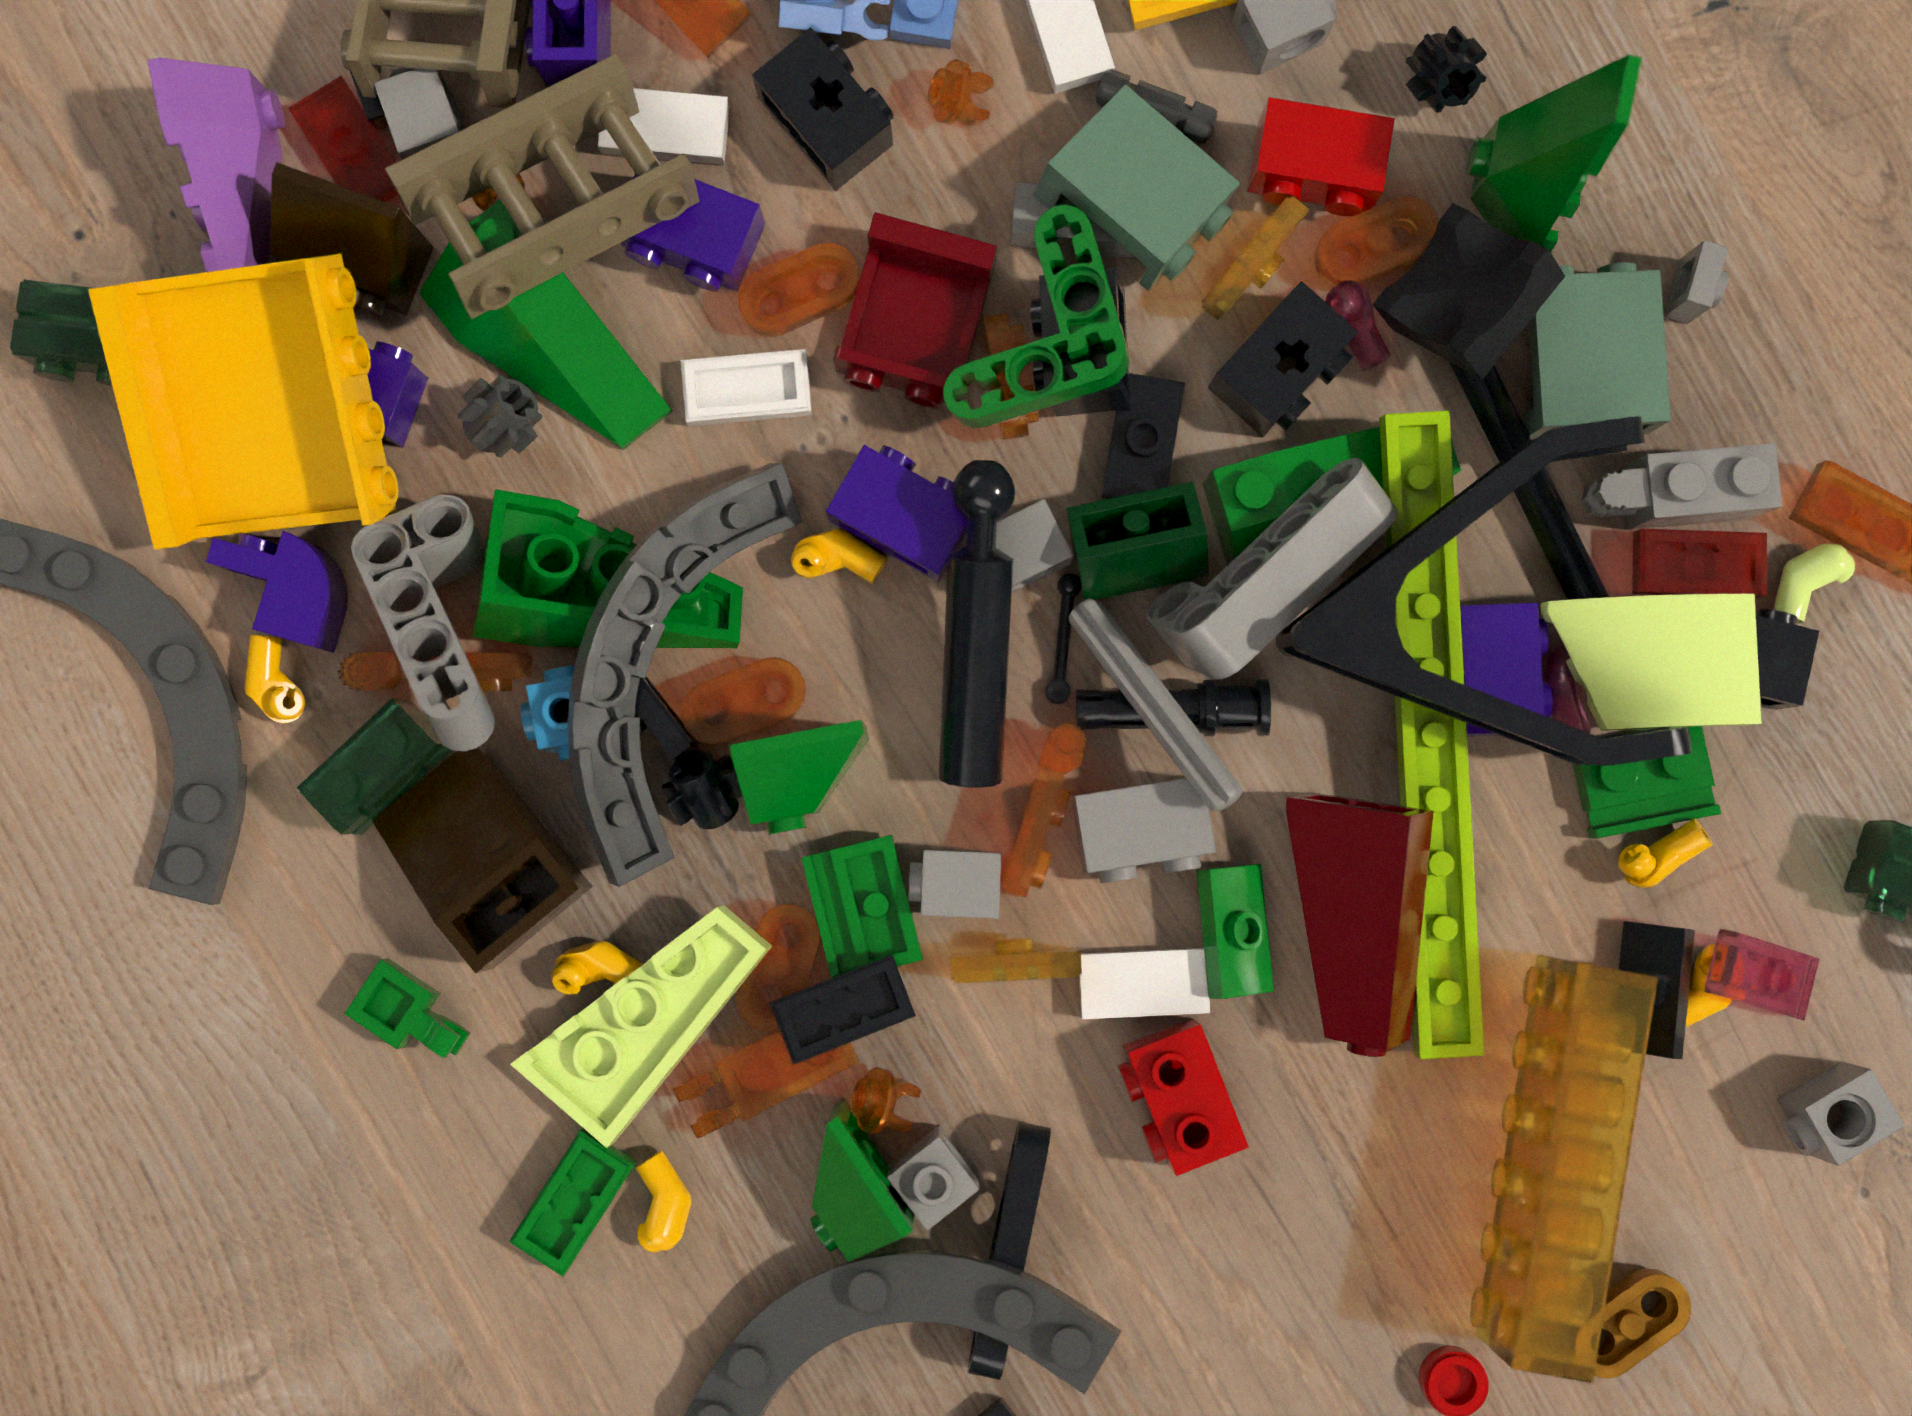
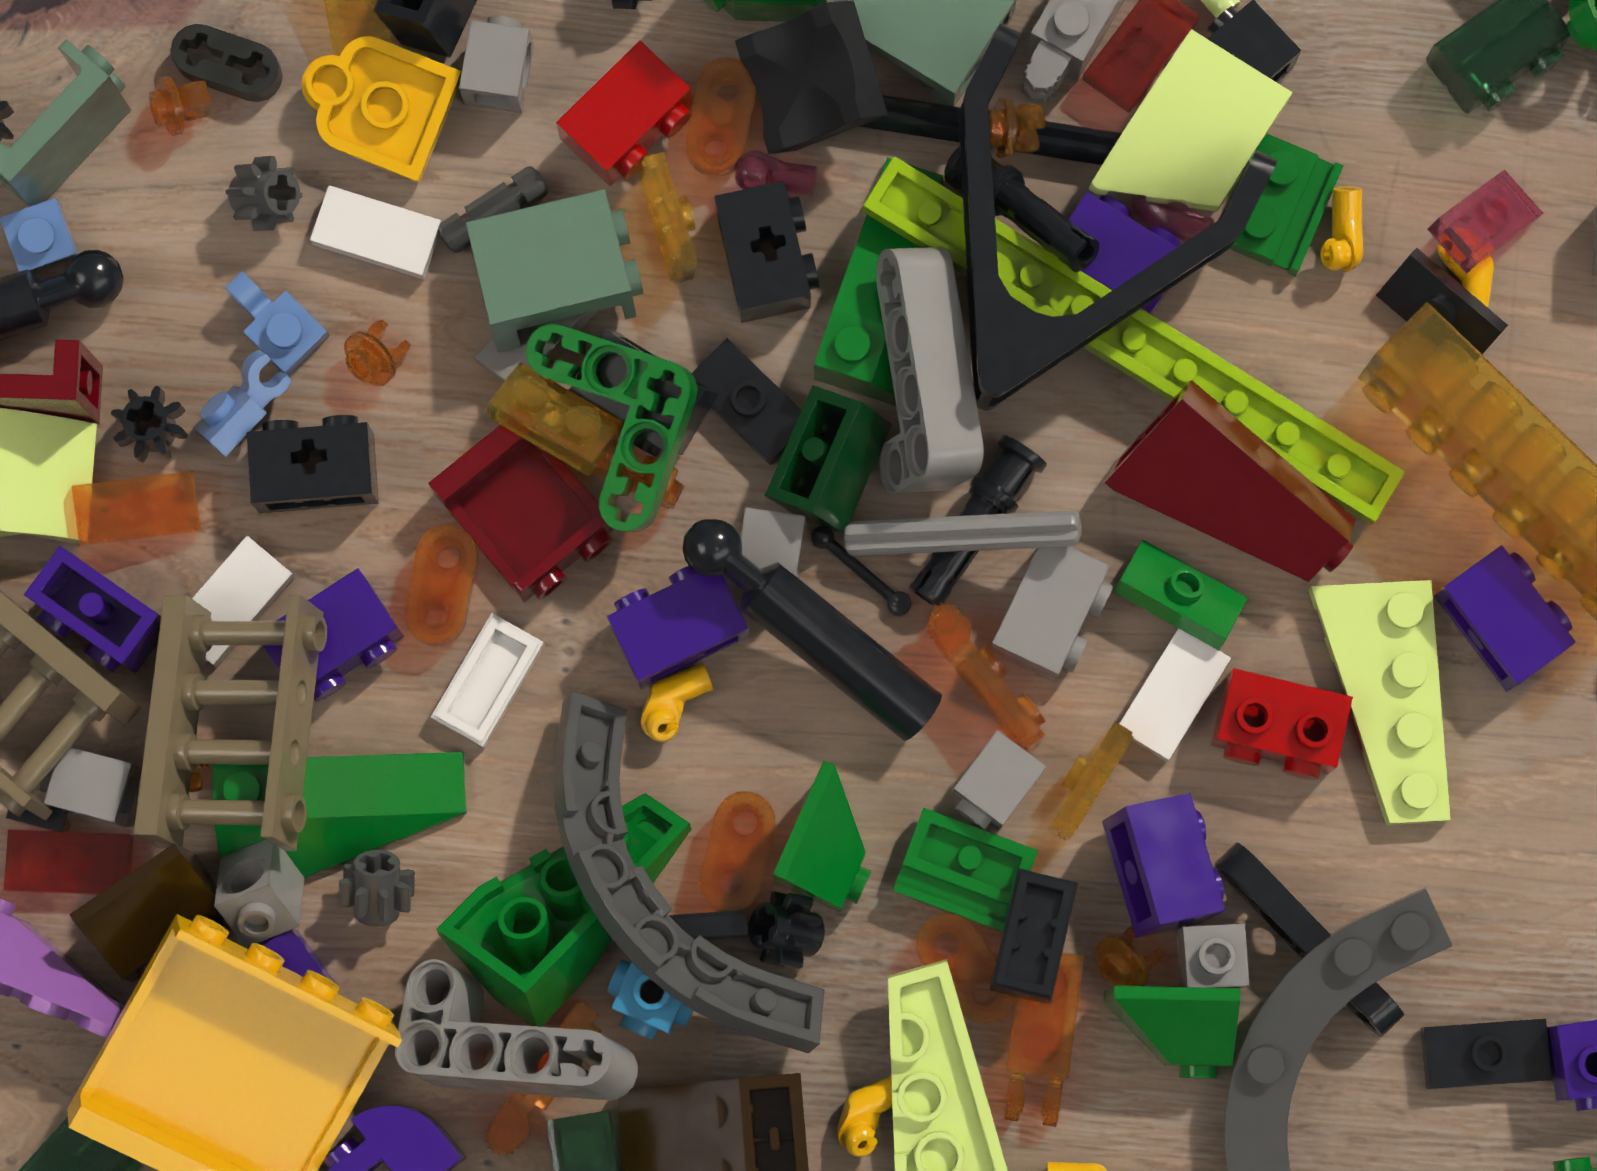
camera: 50 degrees left, 5 degrees down
none -> light grey brick [214,840,304,947]
none -> clear yellow plate [486,362,623,476]
none -> black pin [944,146,1100,273]
none -> clear orange plate [988,98,1046,158]
none -> dark purple brick [1102,793,1225,938]
none -> yellowish green wing [1308,580,1451,825]
none -> dark purple brick [1434,545,1576,692]

